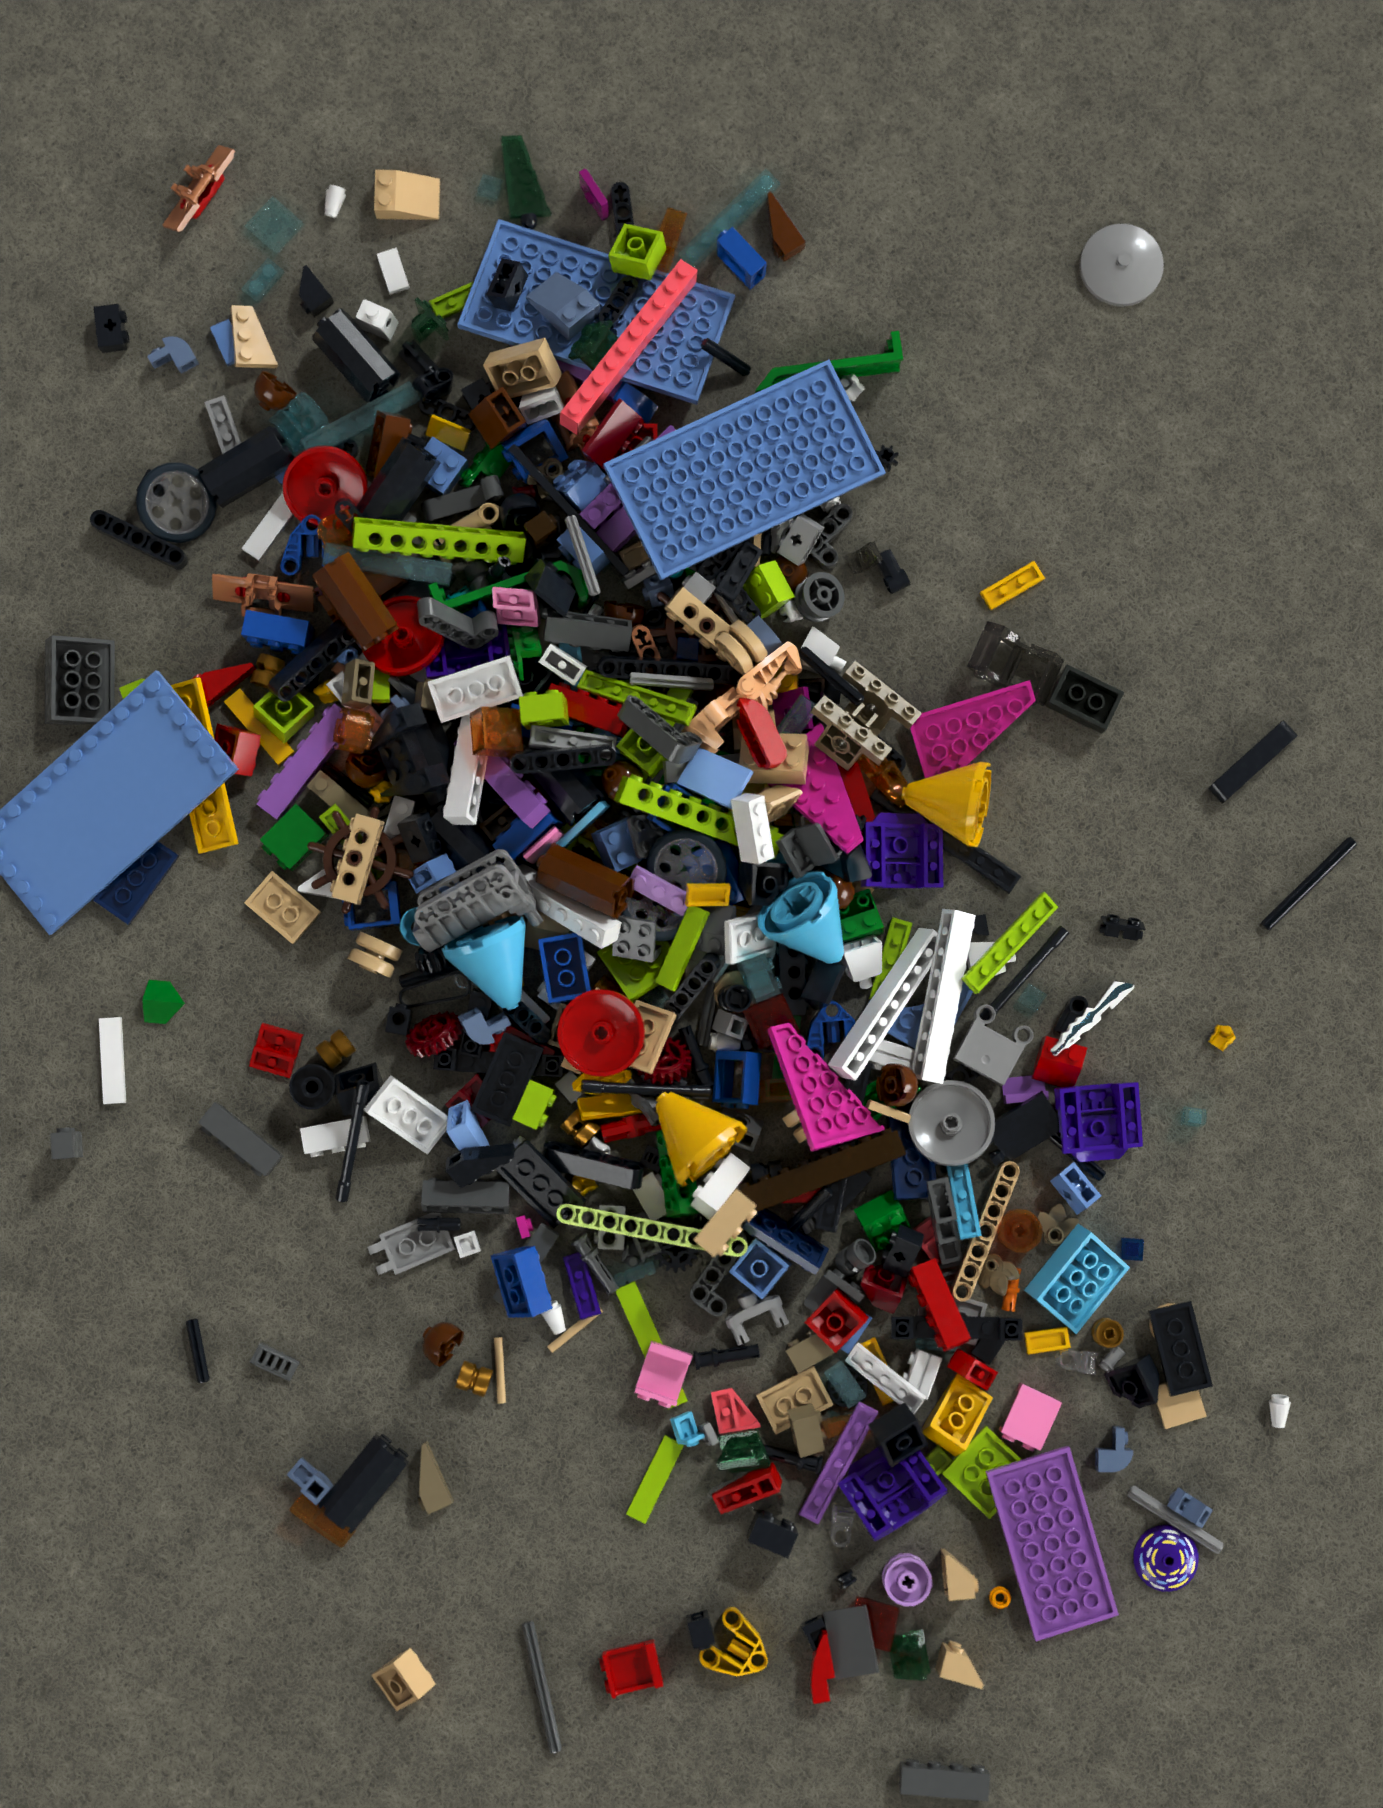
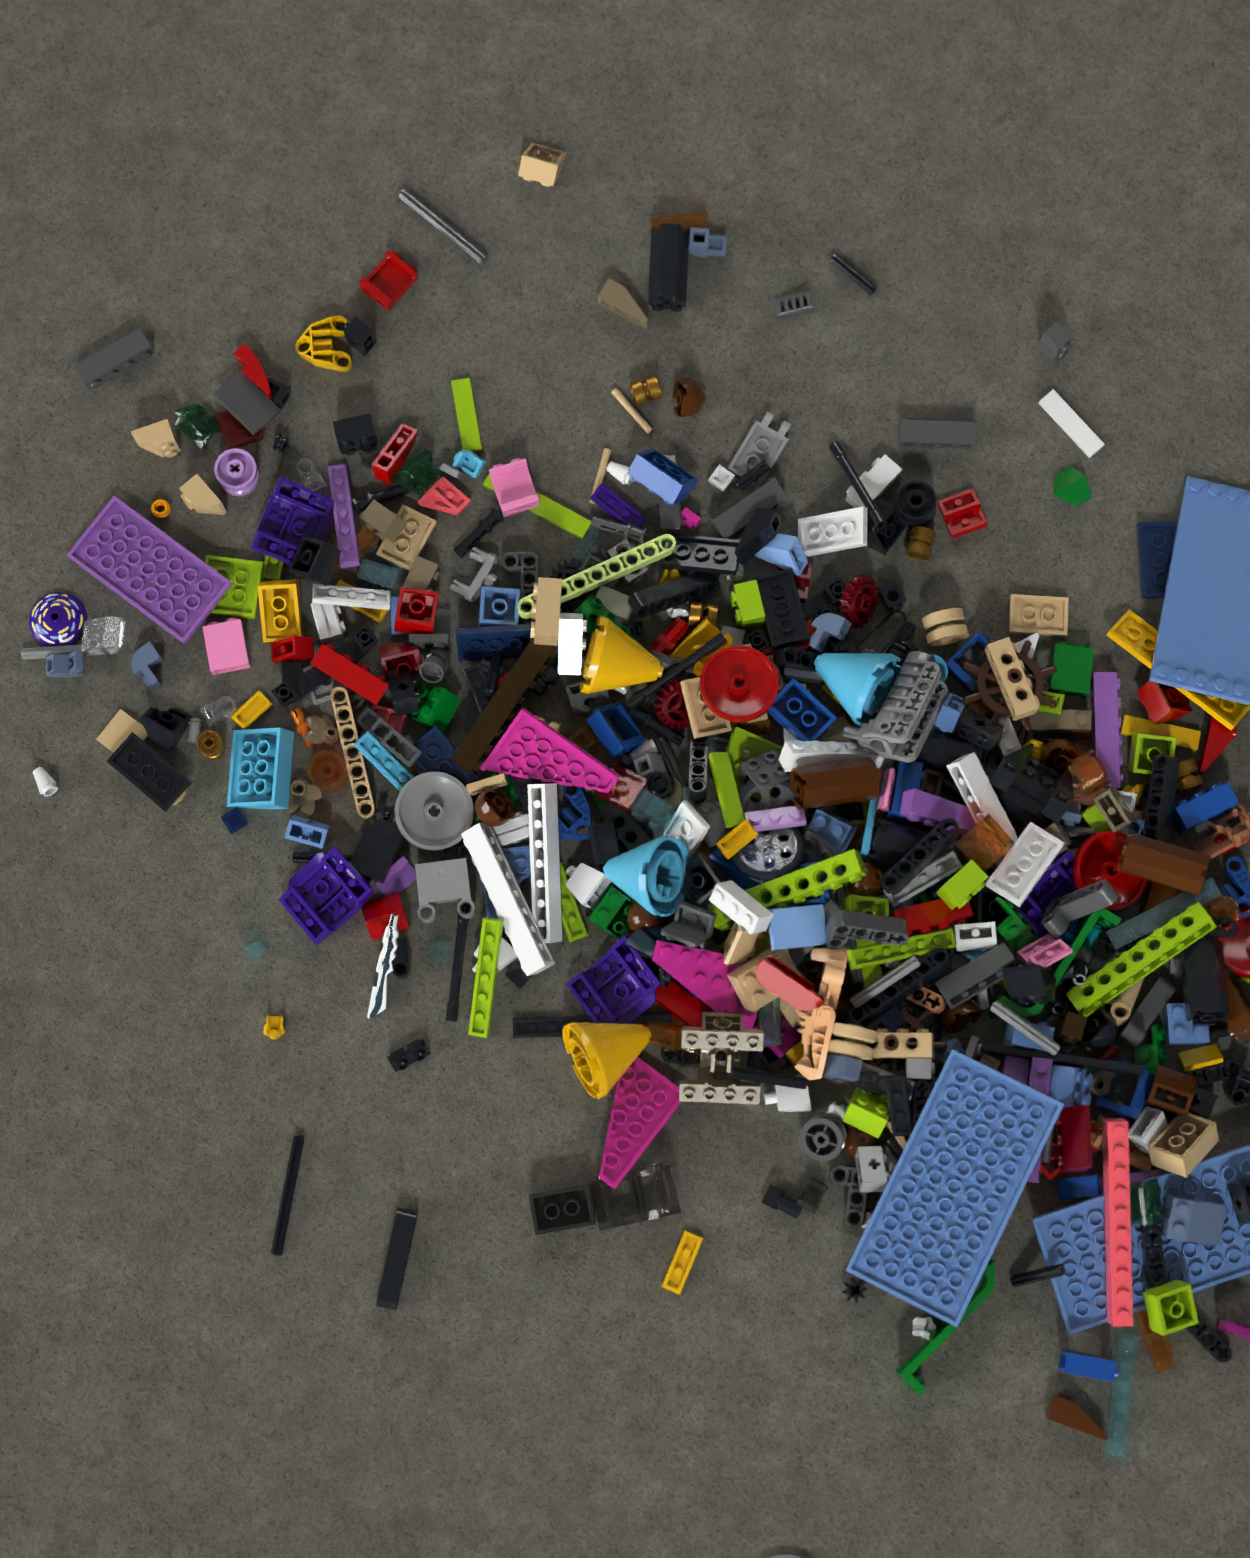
camera: 150 degrees right, 5 degrees down
none -> clear slope [81,617,126,656]

